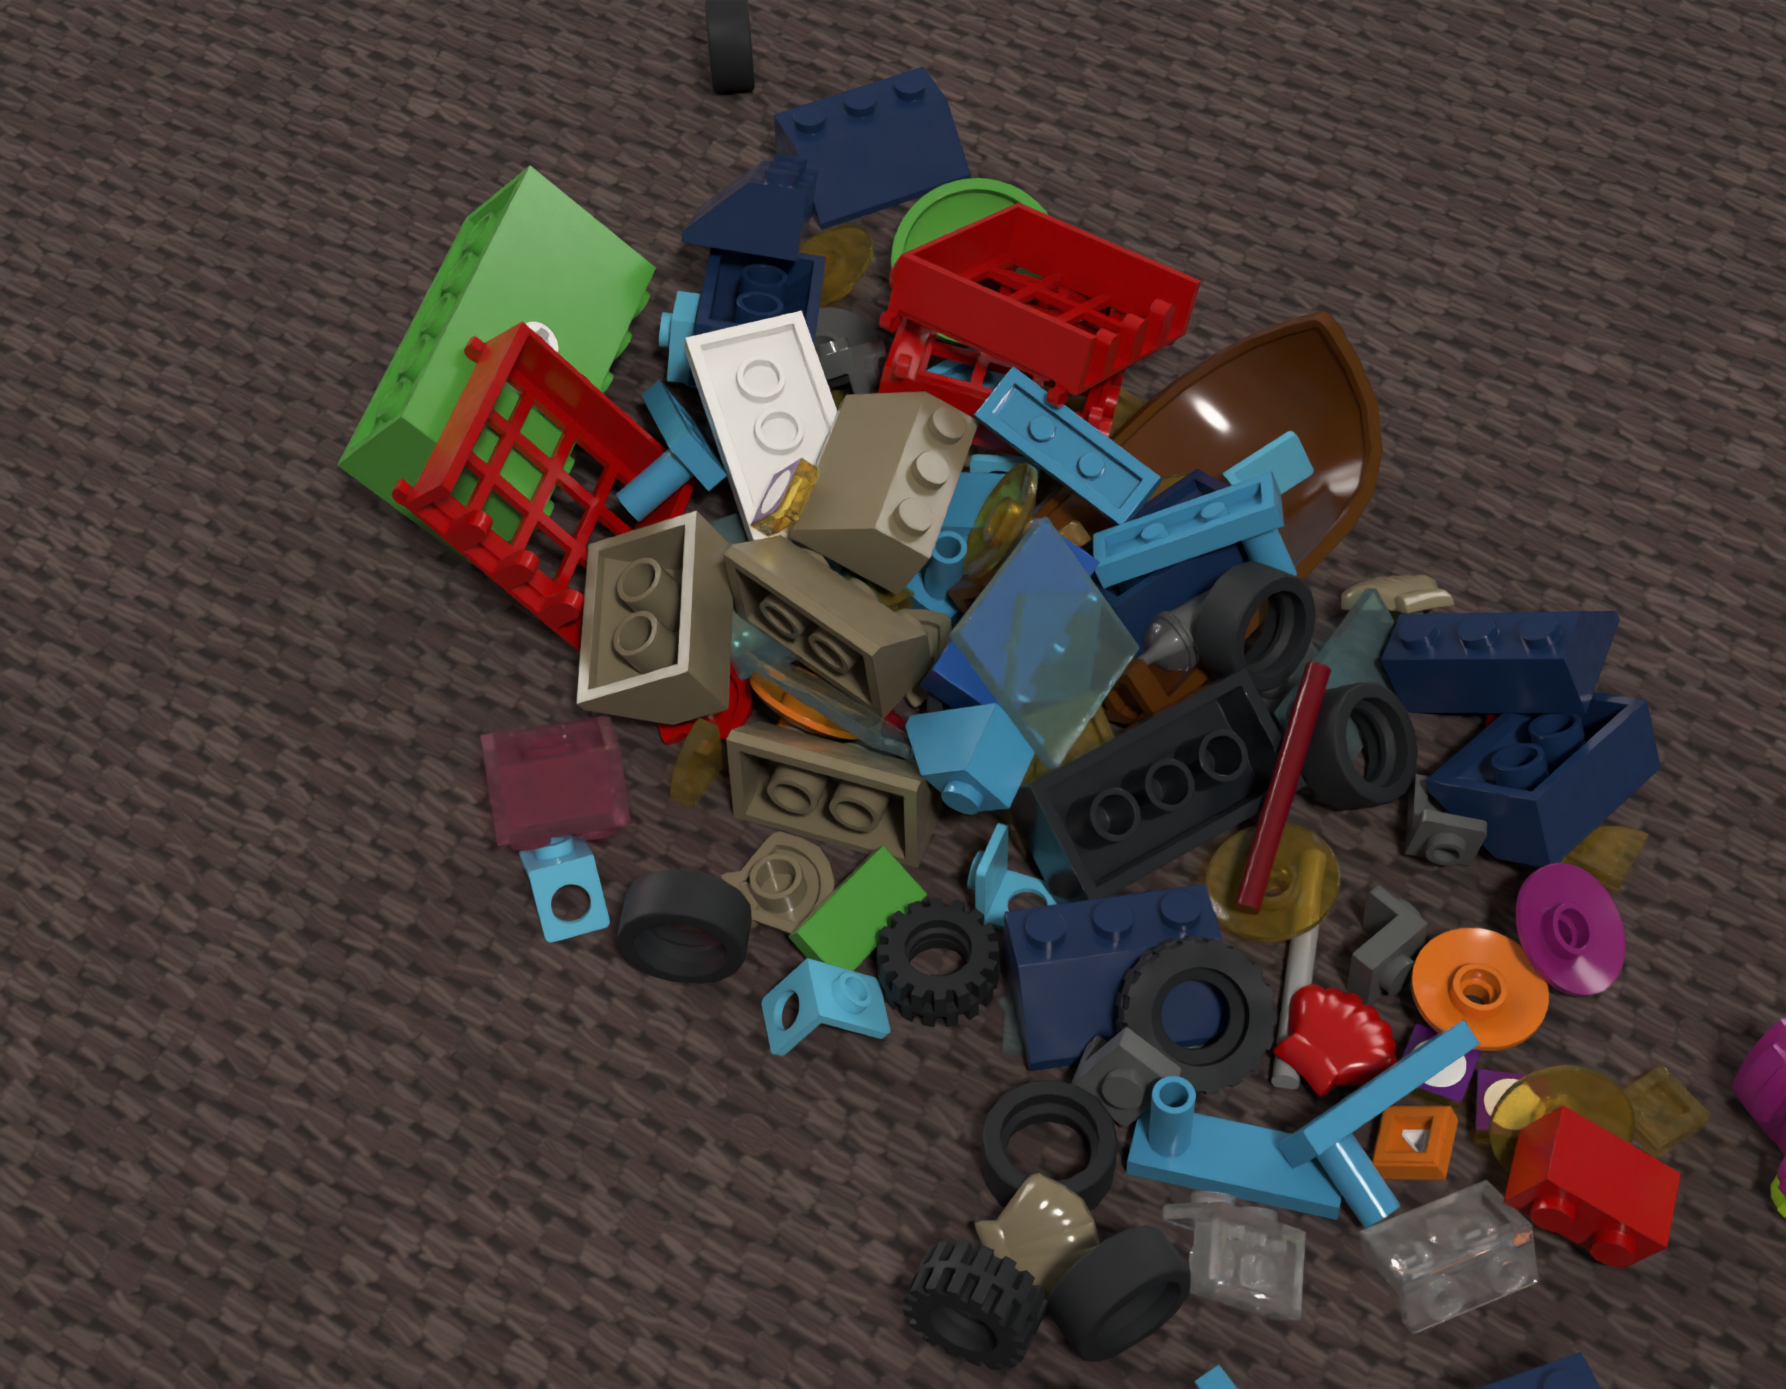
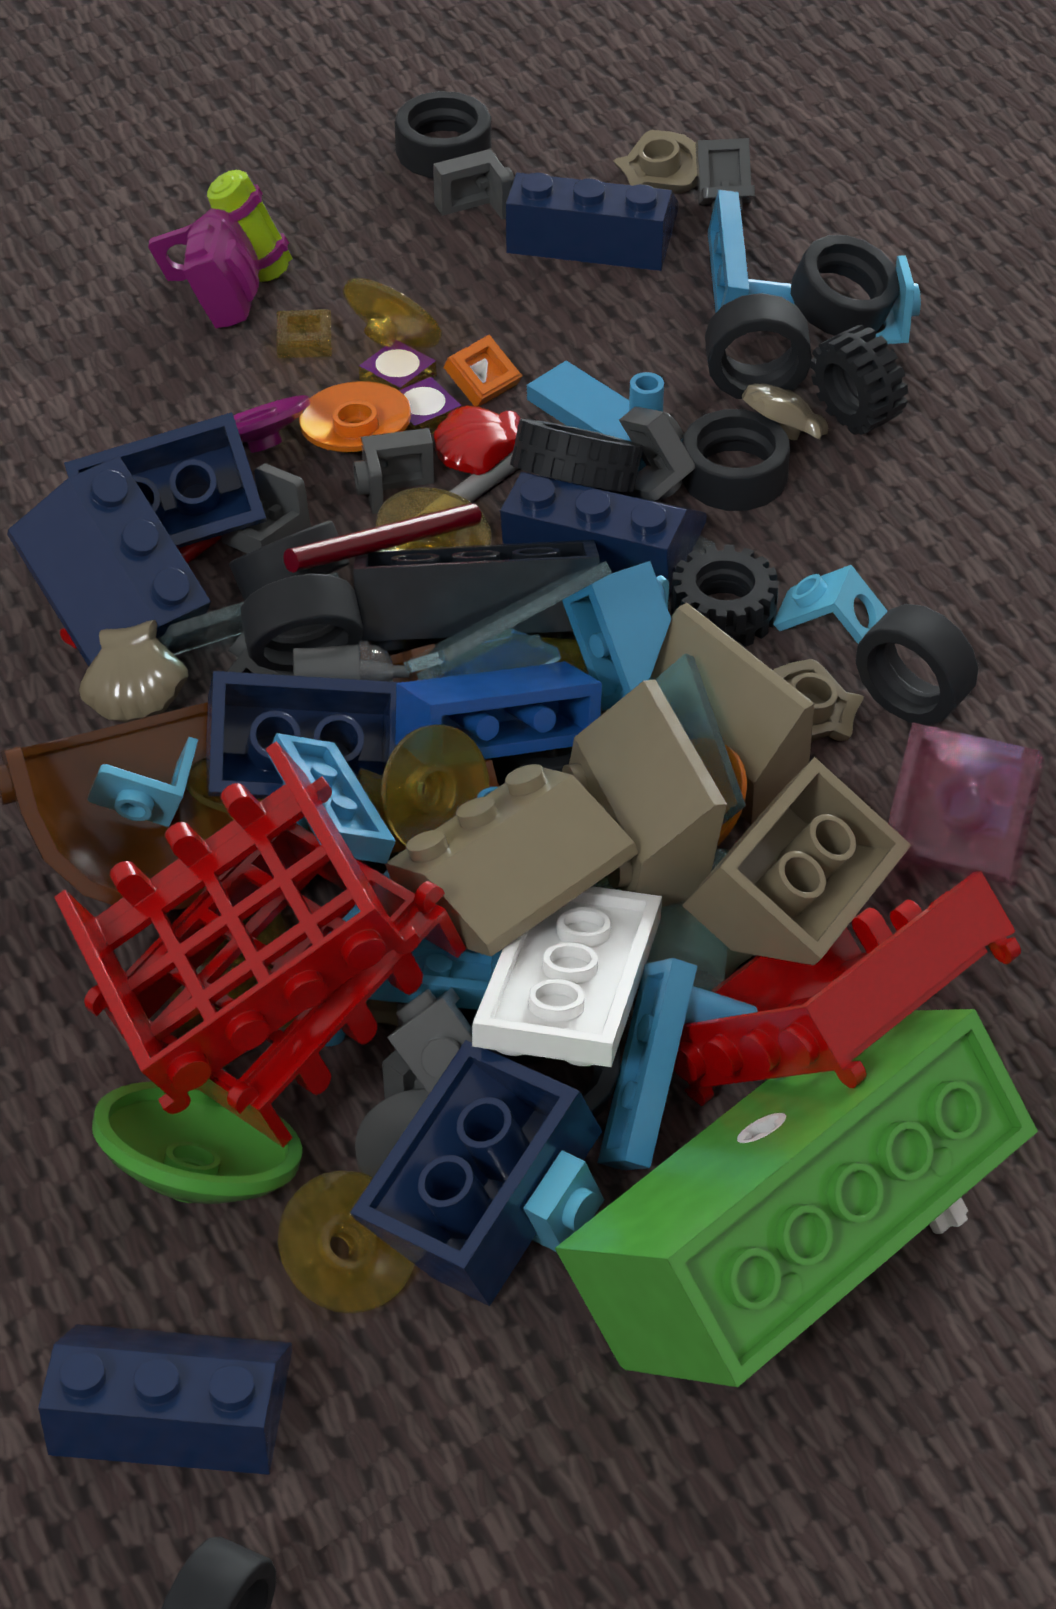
camera: 150 degrees left, 5 degrees down
dark blue slope [681,154,819,261] -> none
clear yellow tile [750,458,820,537] -> none
bright green tile [788,845,928,971] -> none
dark azure piece [1093,472,1297,589] -> none
clear bracket [1162,1191,1306,1320] -> none
dark azure piece [1277,1020,1480,1229] -> none
clear bracket [1359,1180,1538,1334] -> none
red brick [1503,1105,1681,1268] -> none

